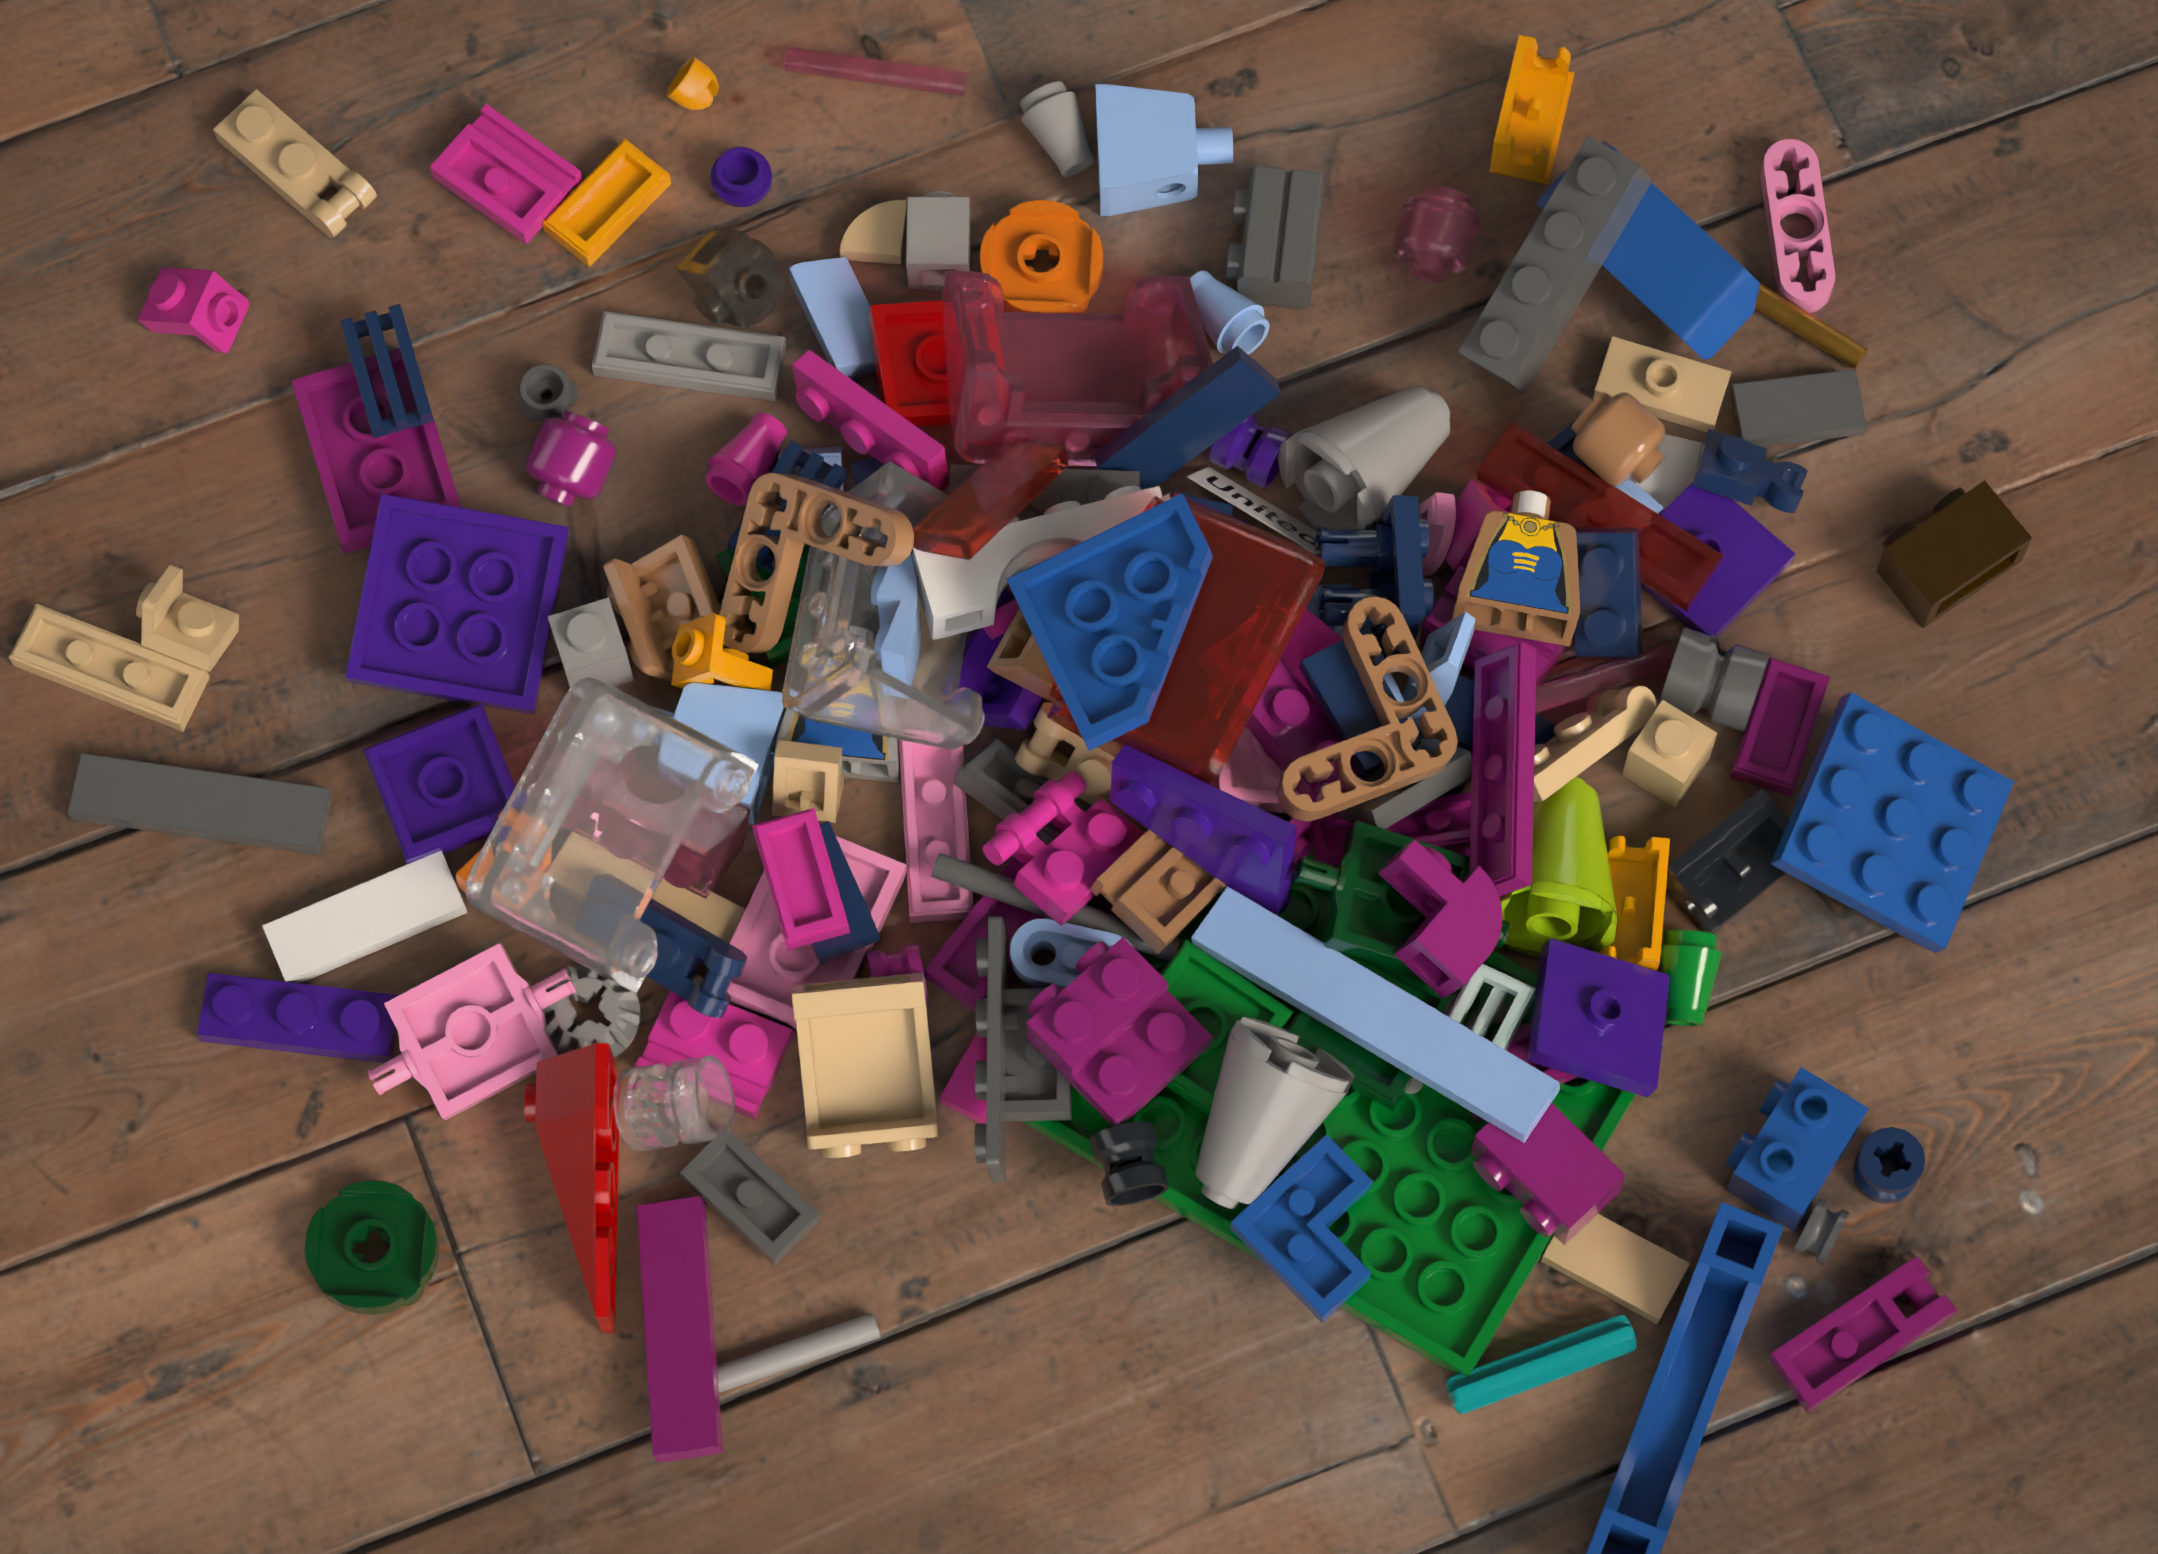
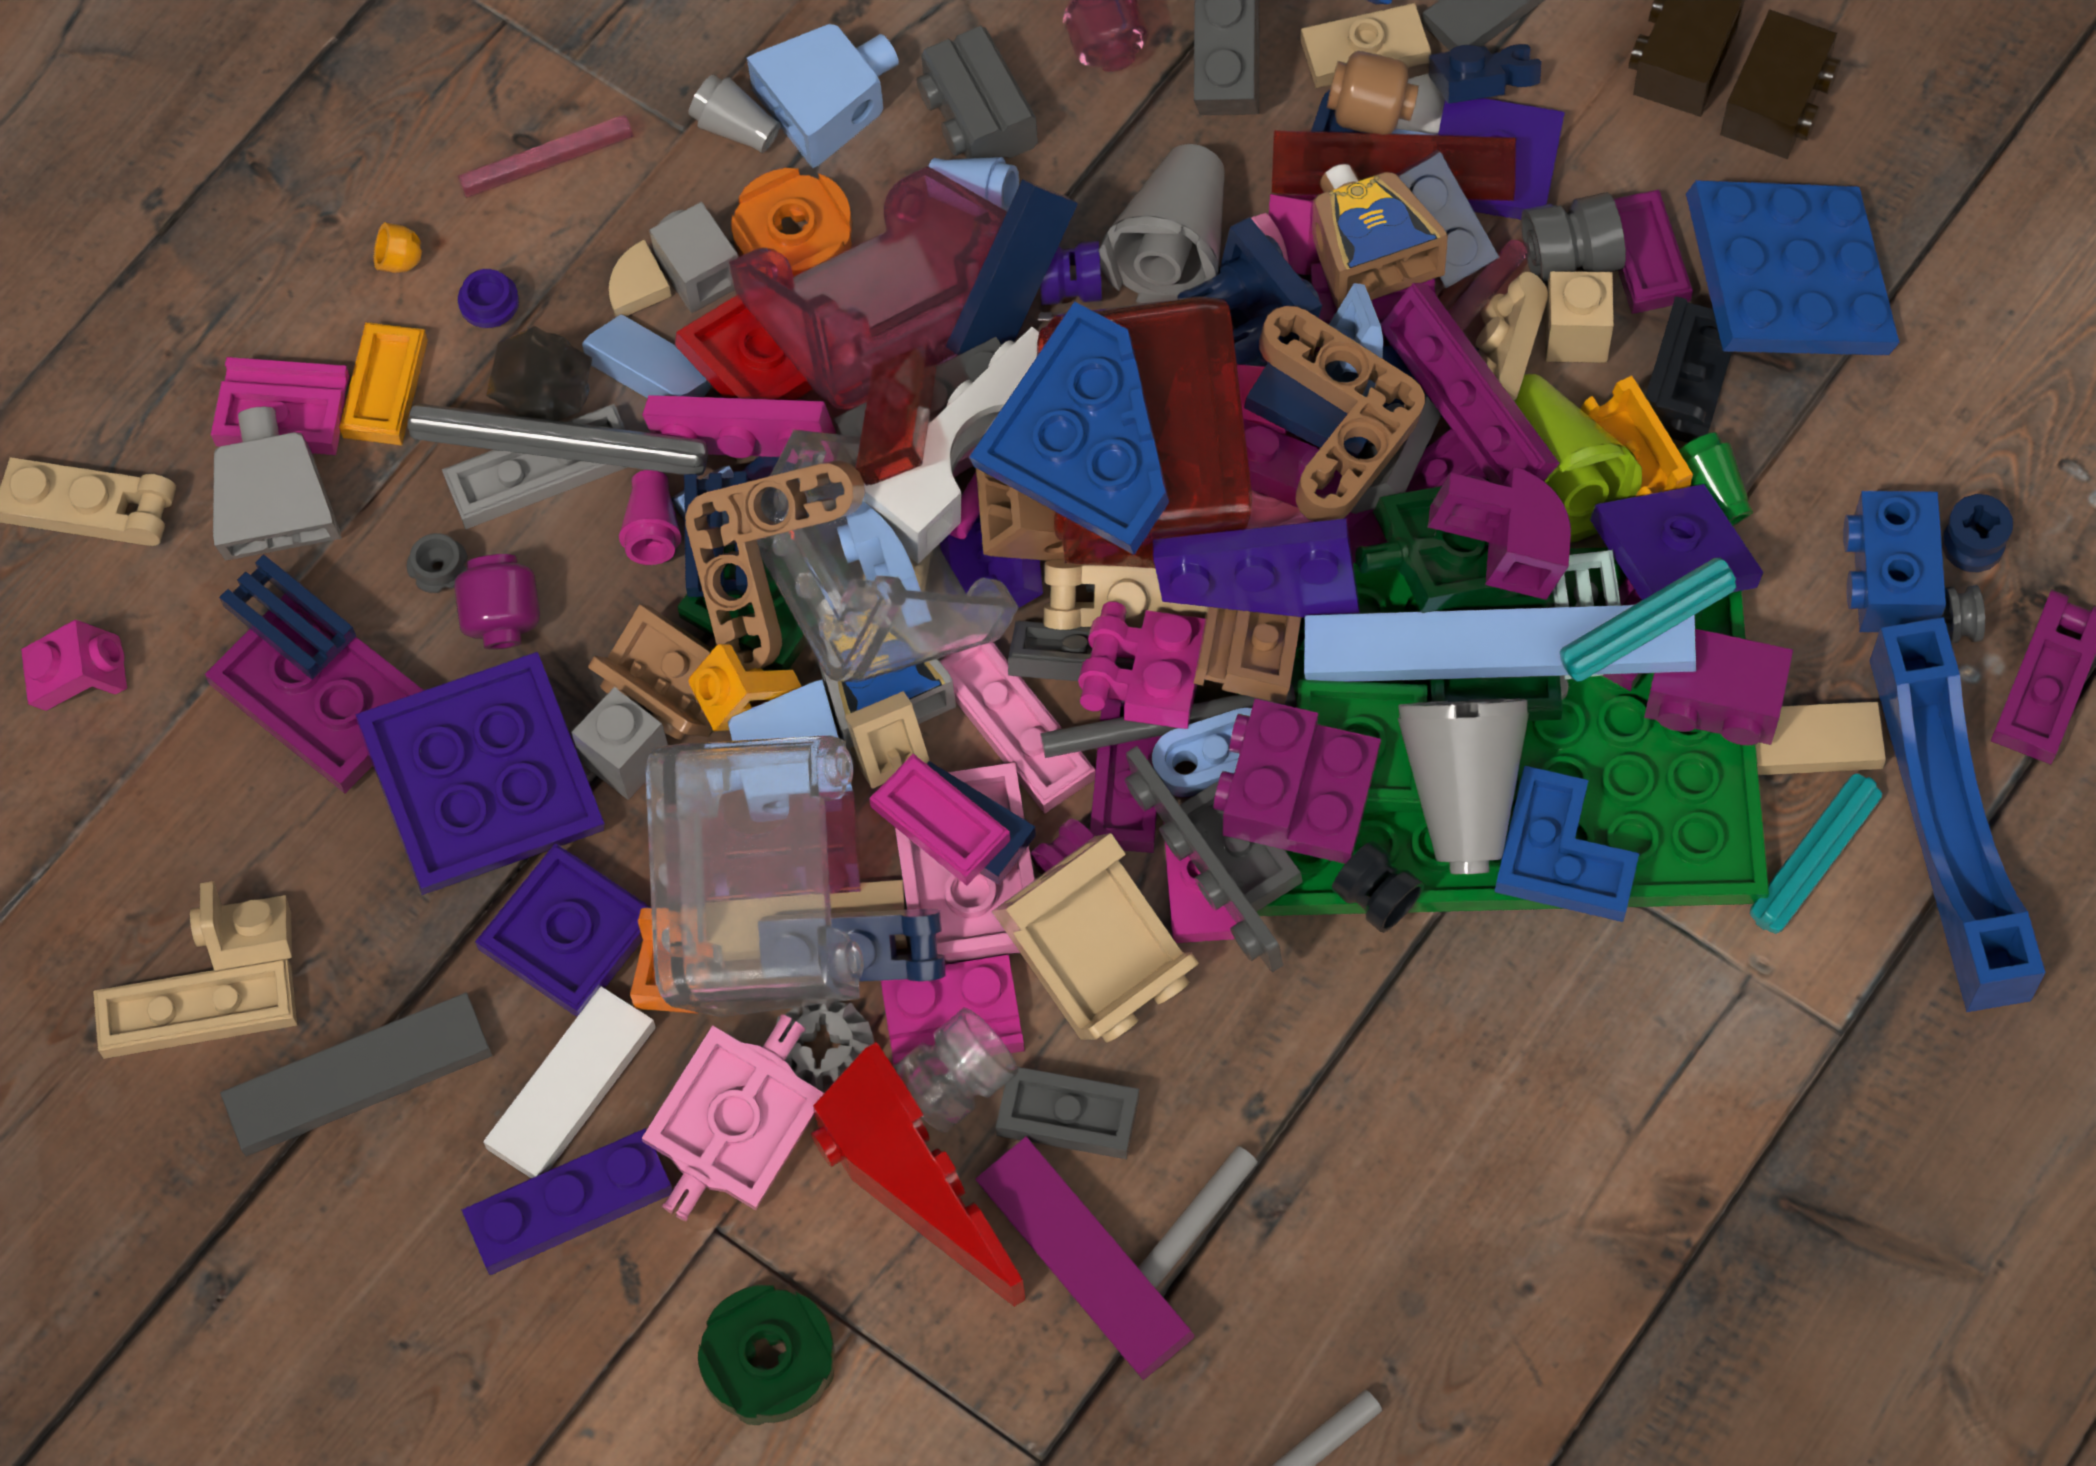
camera: 30 degrees left, 5 degrees down
none -> light grey torso [213,407,342,561]
none -> dark grey axle [408,403,708,476]
none -> teal axle [1560,558,1736,681]
none -> dark brown piece [1720,9,1841,159]

